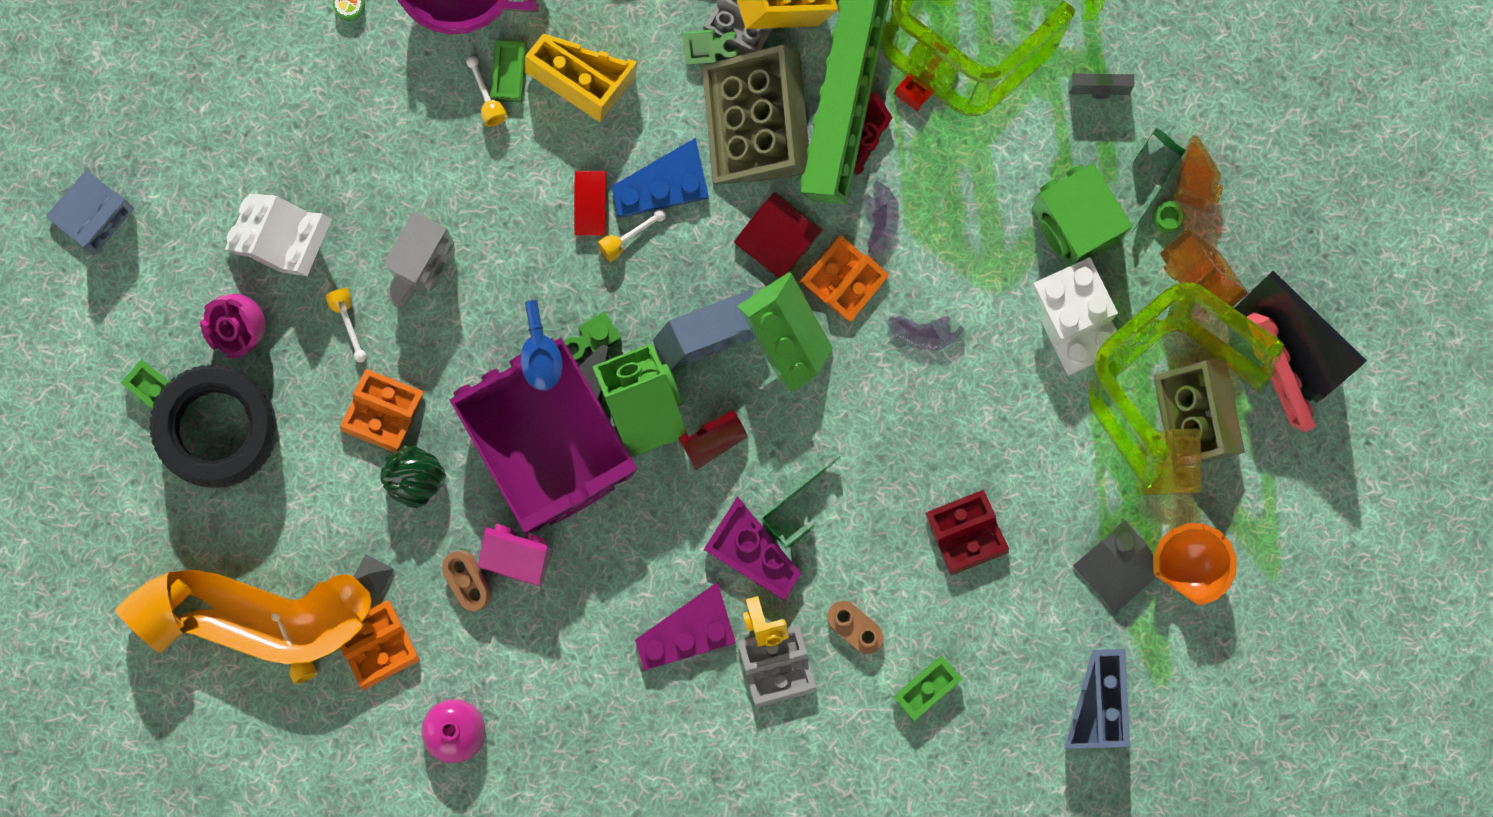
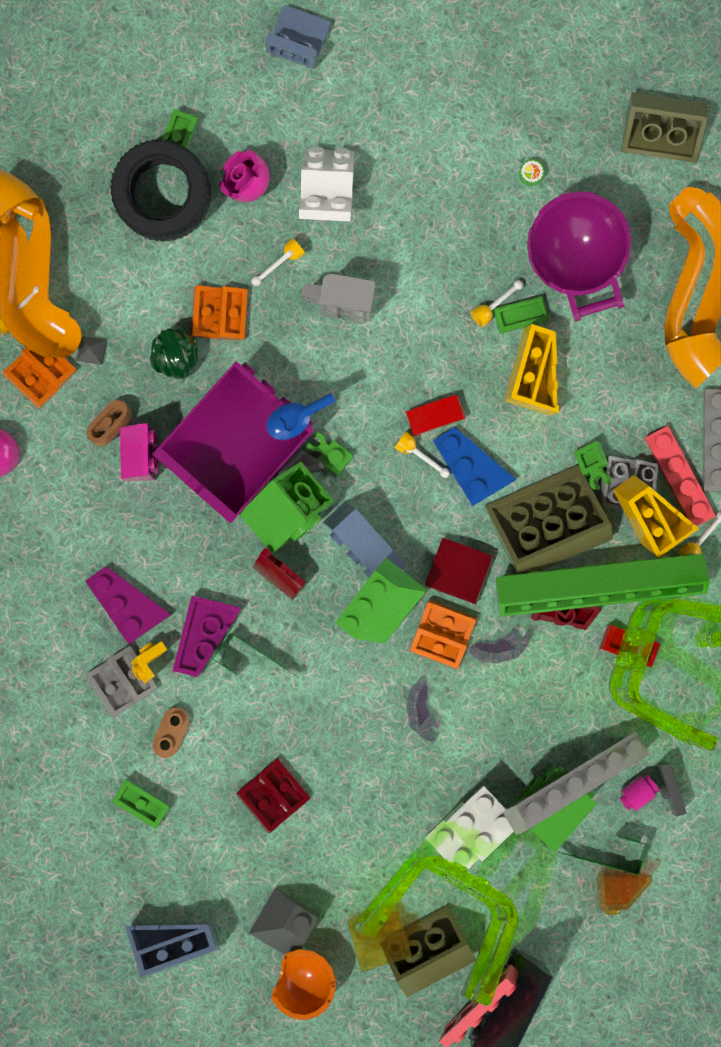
camera: 75 degrees right, 5 degrees up
bright green tile [1152,201,1185,233] -> none
clear orange brick [1159,228,1249,318] -> none
none -> light grey arch [503,732,649,835]
none -> dark pink brick [619,774,659,812]

